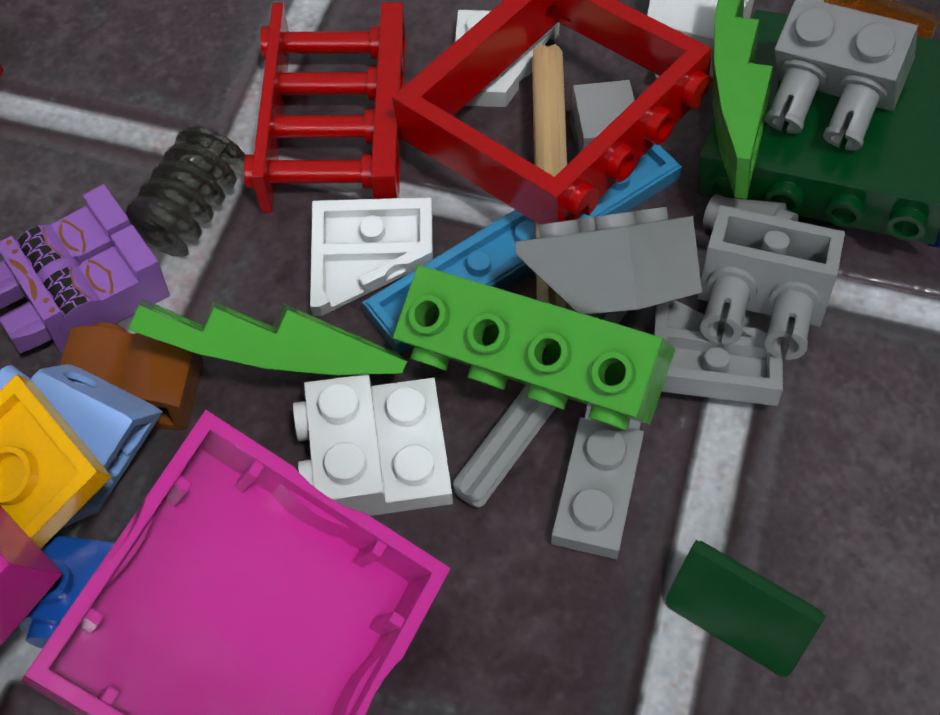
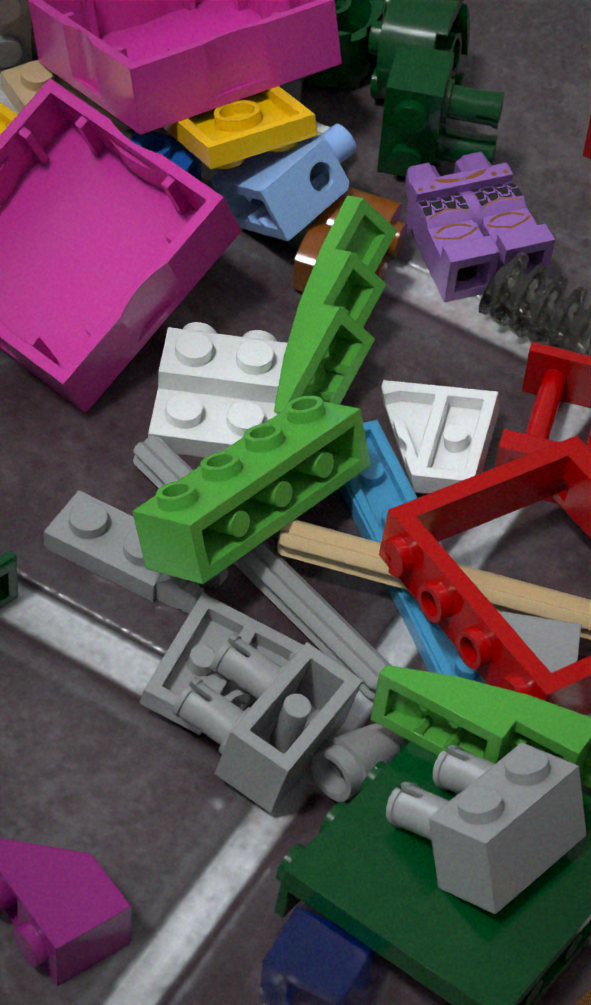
camera: 100 degrees right, 10 degrees down
light grey slope [515,207,702,314] -> none

